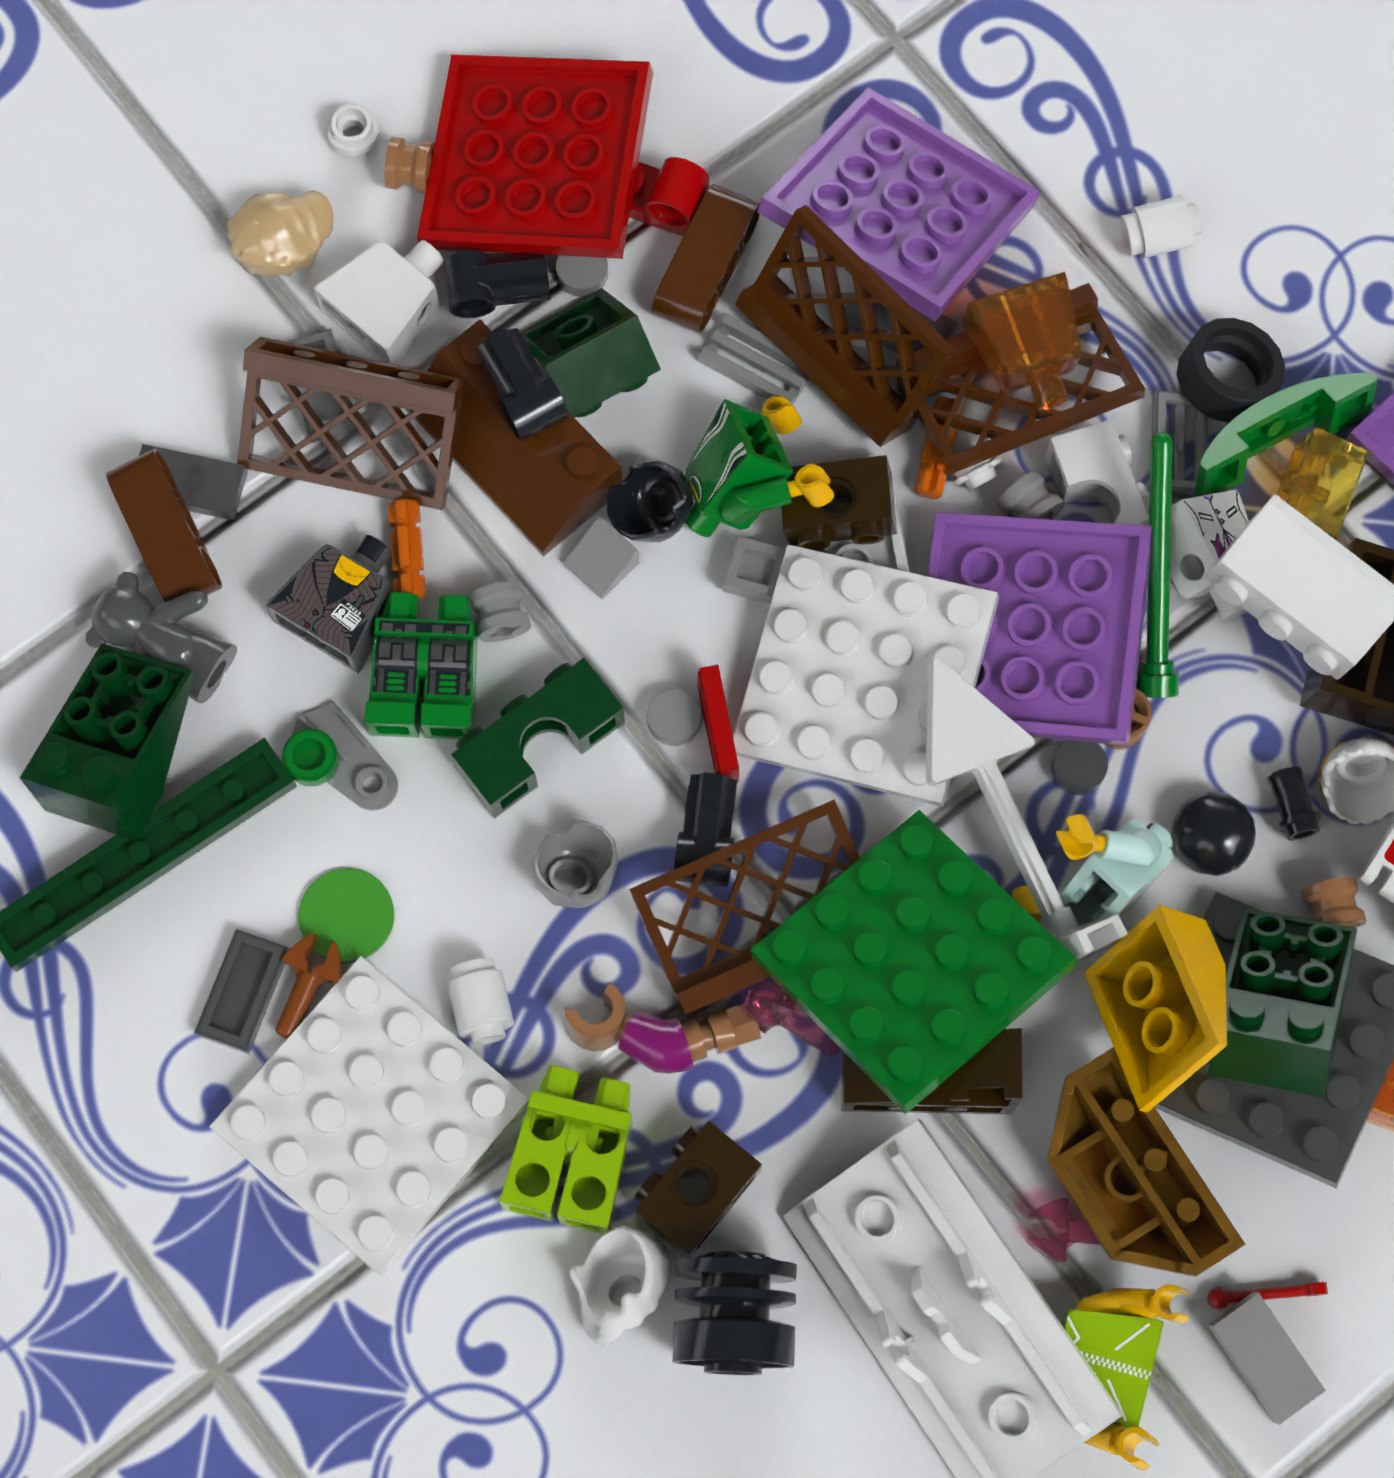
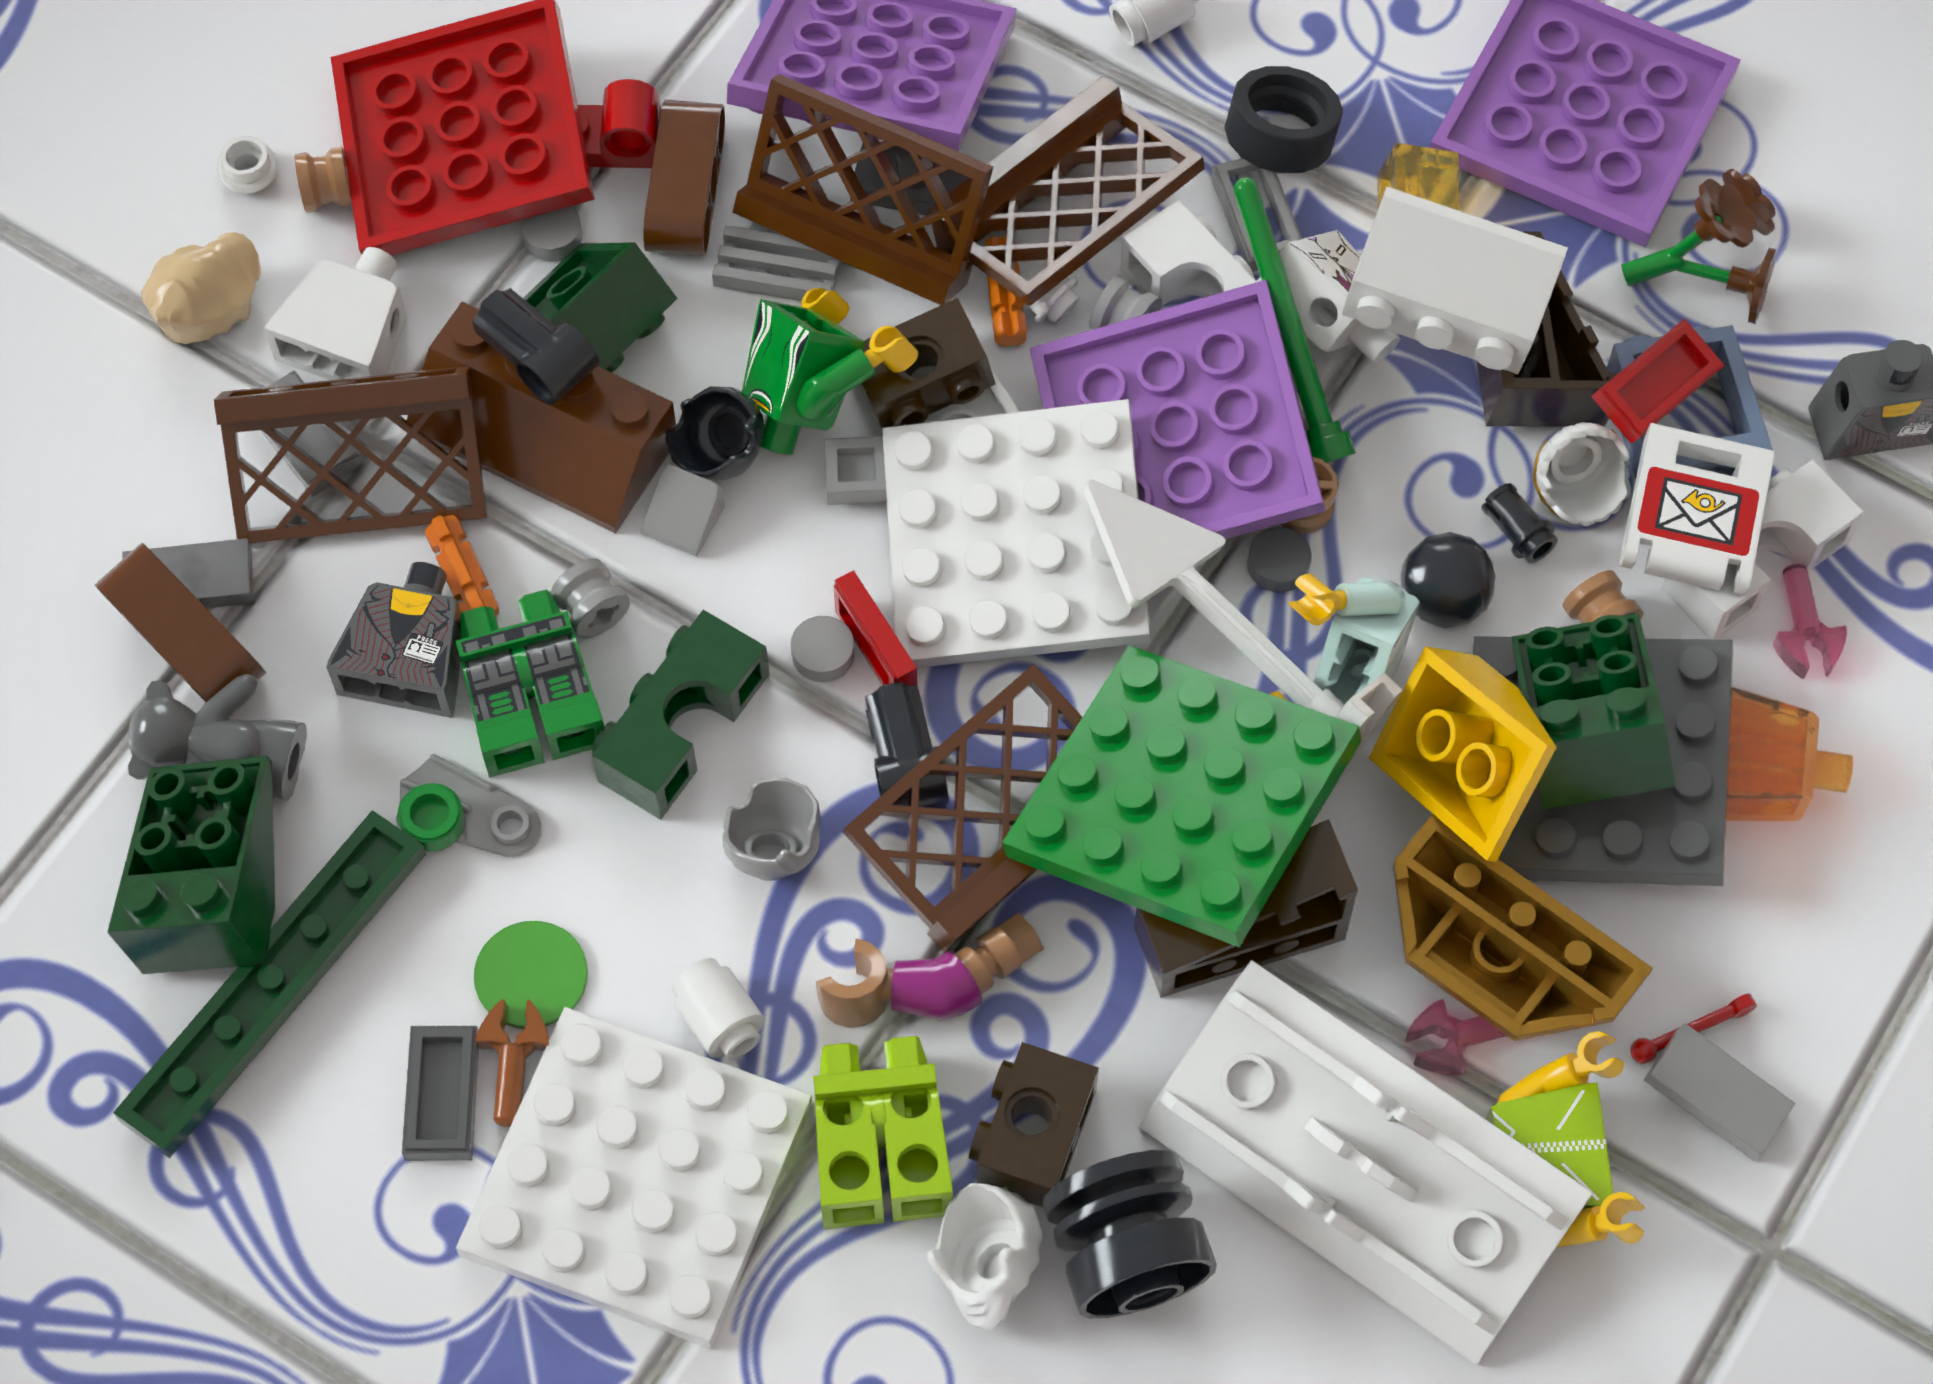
camera: 20 degrees left, 10 degrees down
black piece [444,250,551,318] -> none
clear pink bar [742,981,841,1057] -> none
clear orange torso [962,272,1081,411] -> none
green slope [1194,373,1378,497] -> none

